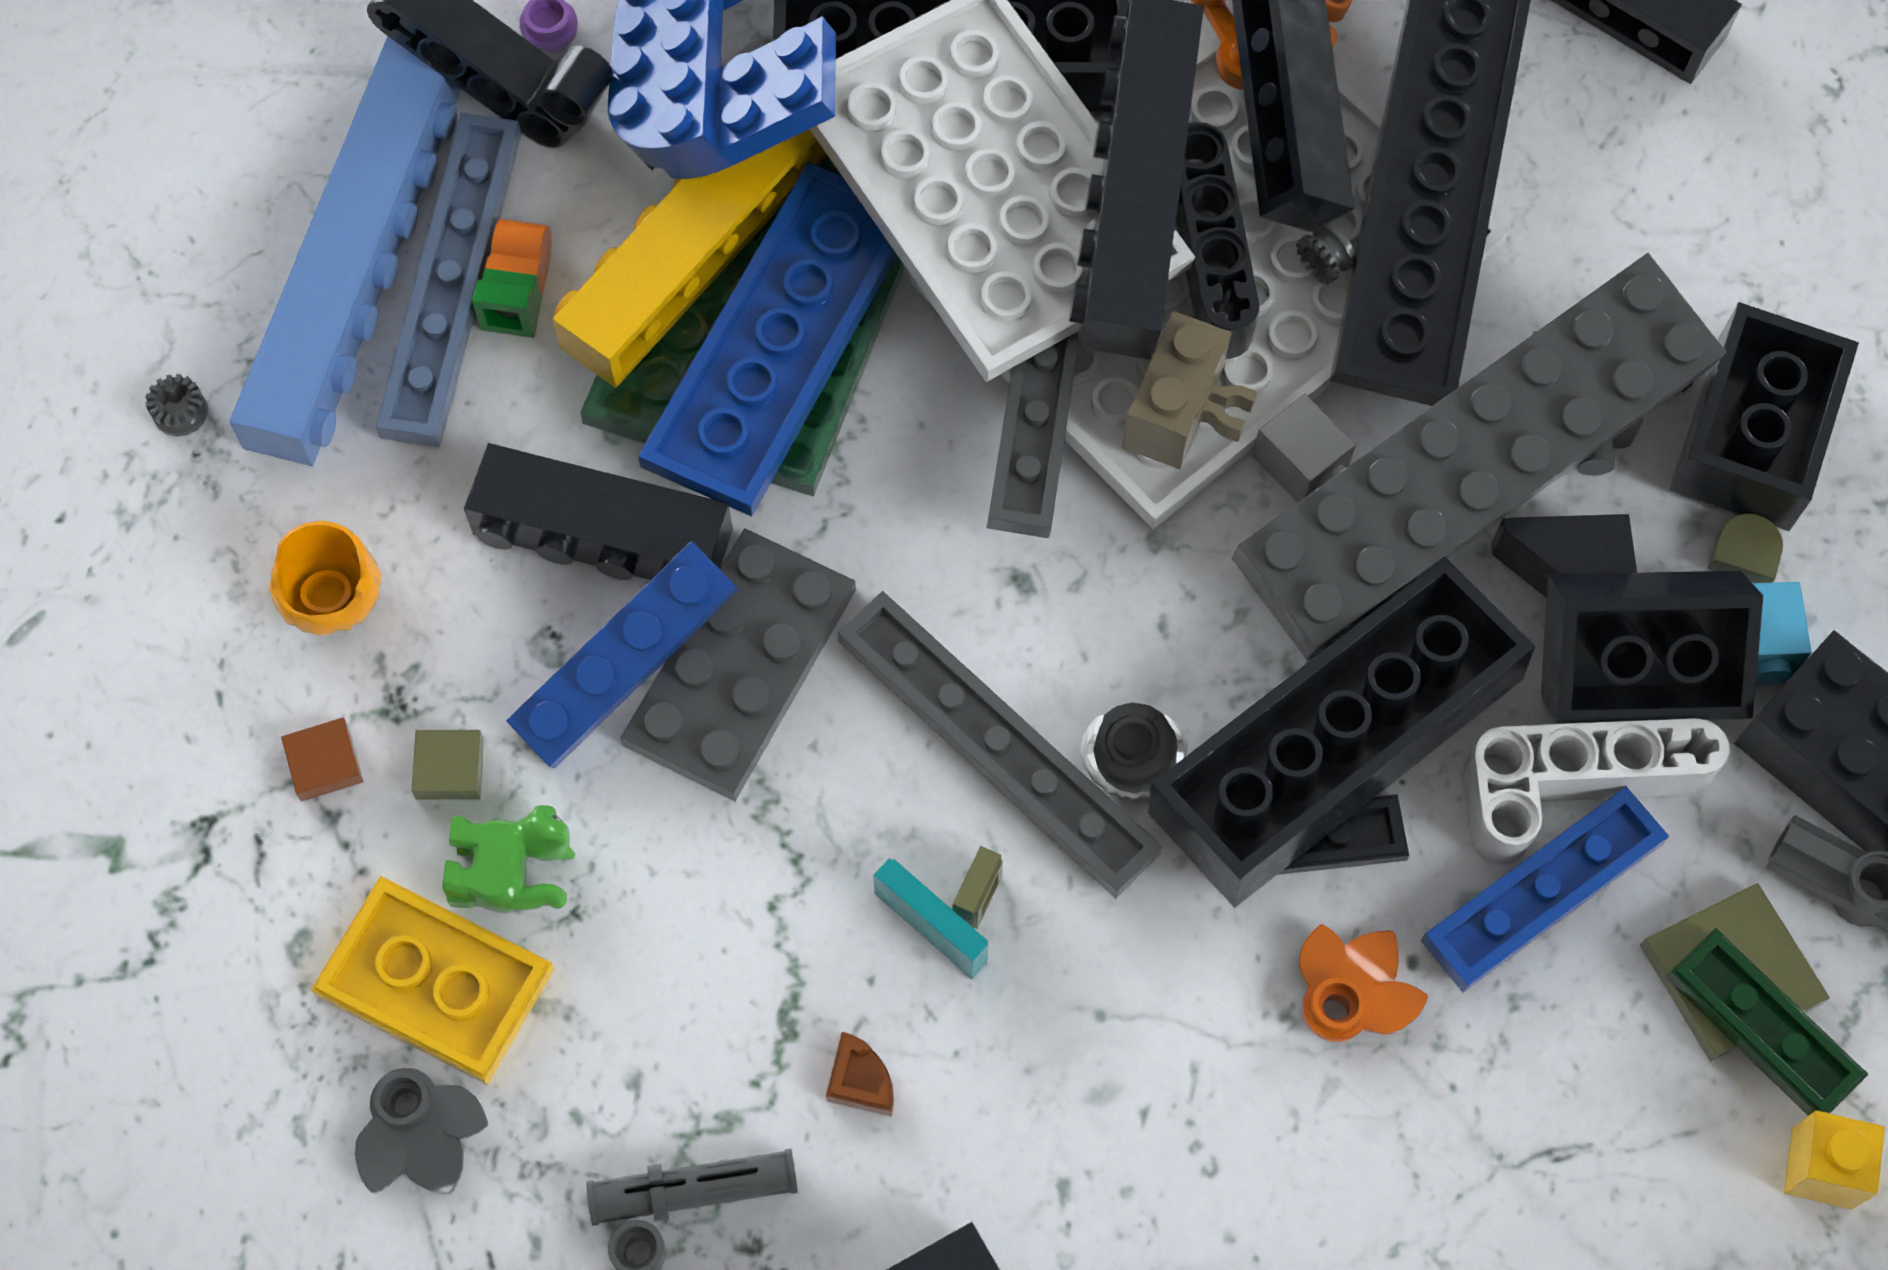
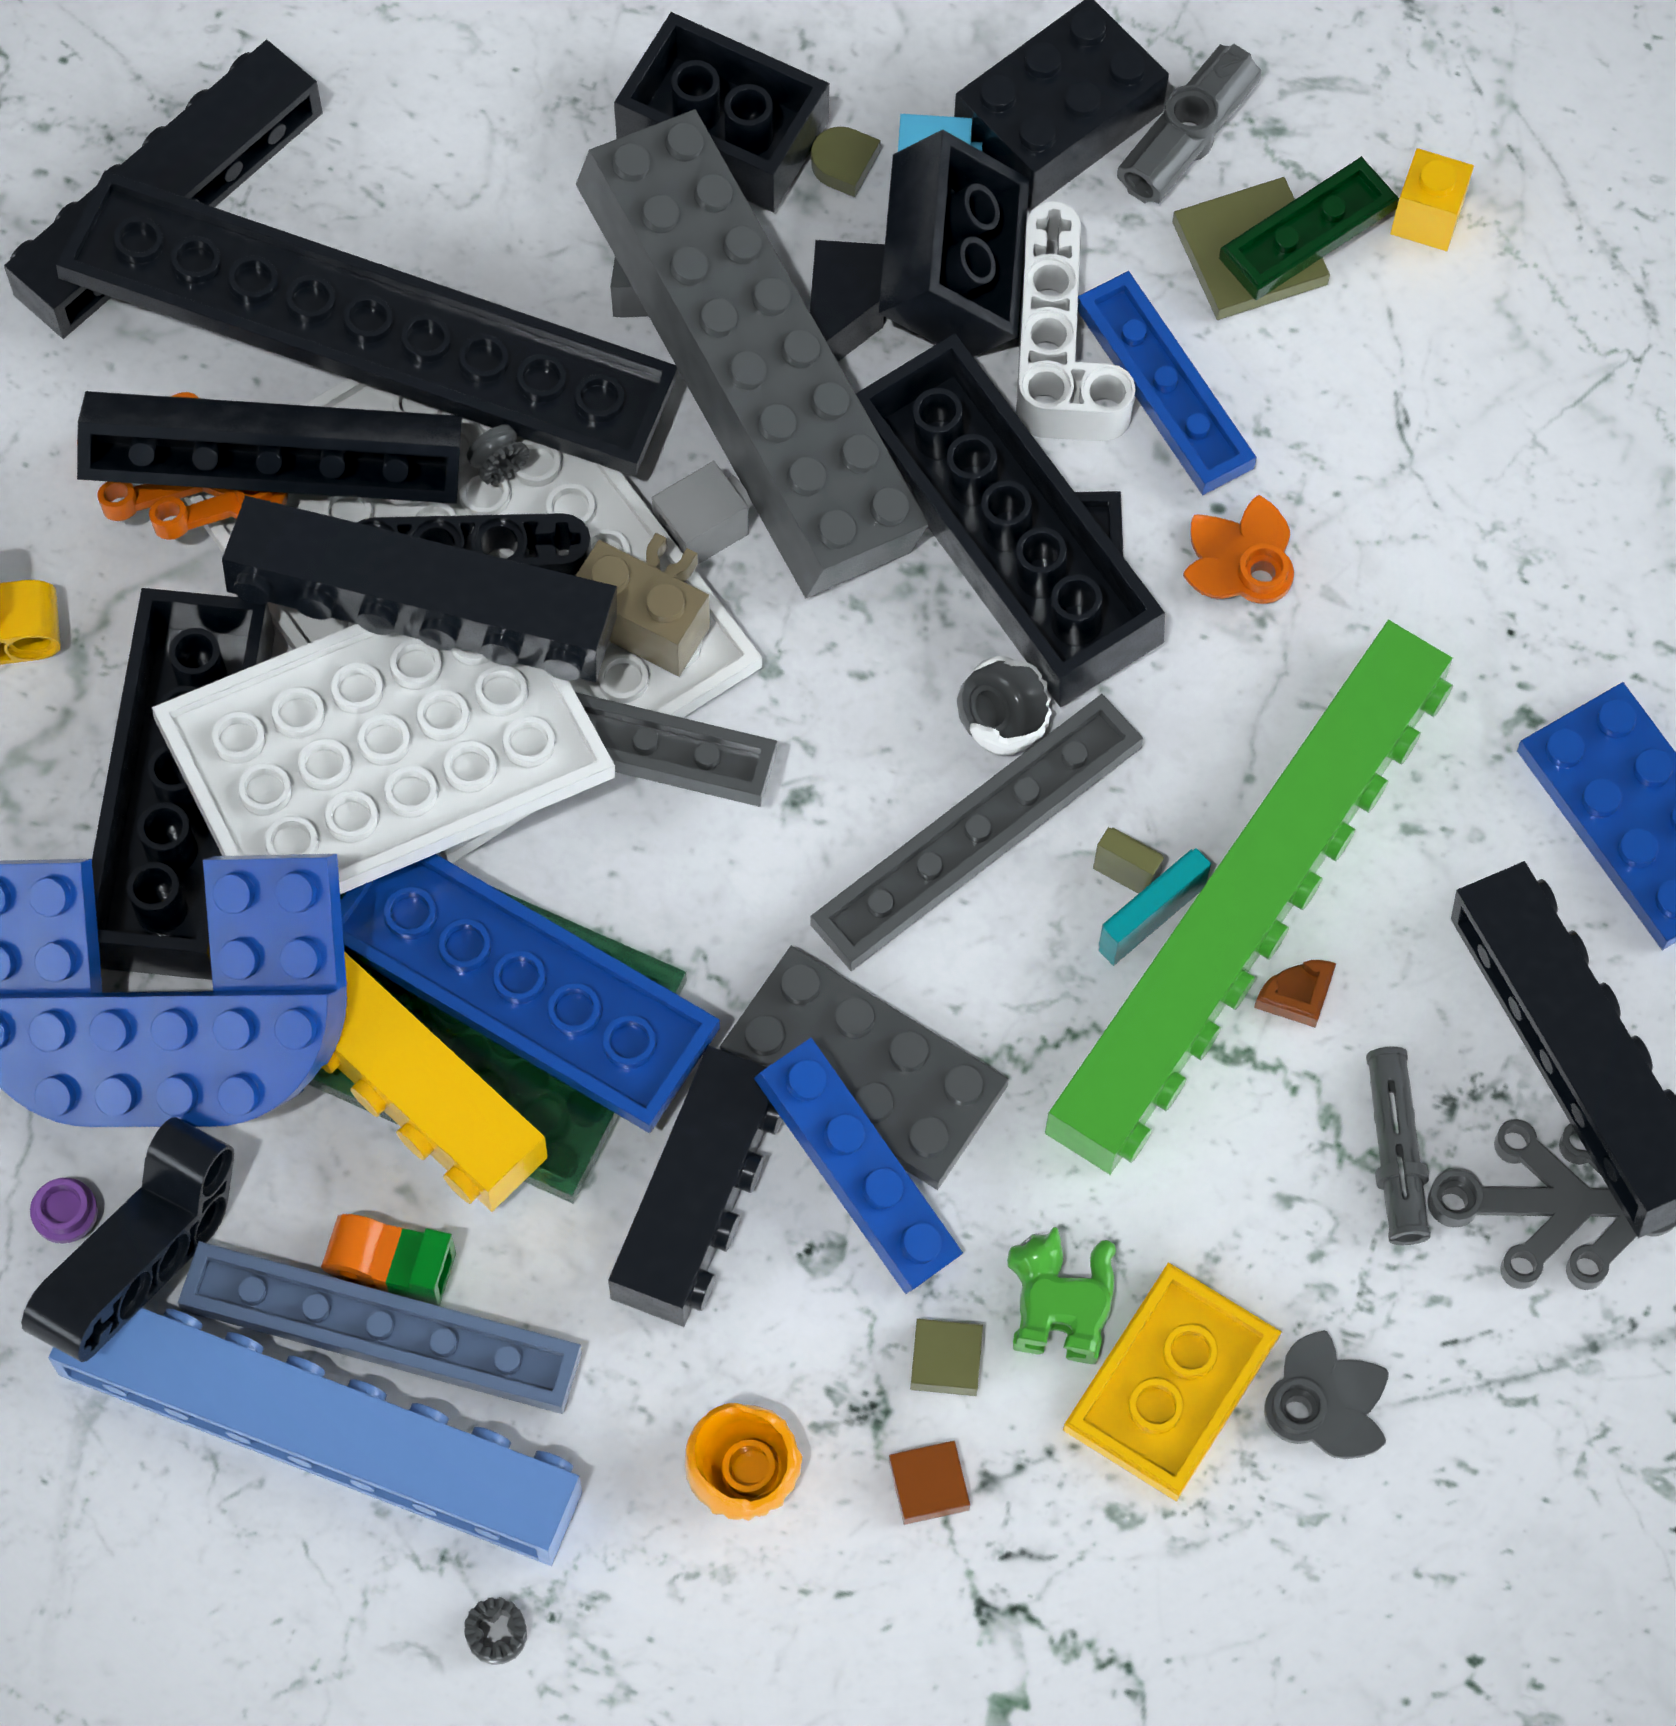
camera: 85 degrees left, 0 degrees up
none -> bright green brick [1045,619,1453,1175]

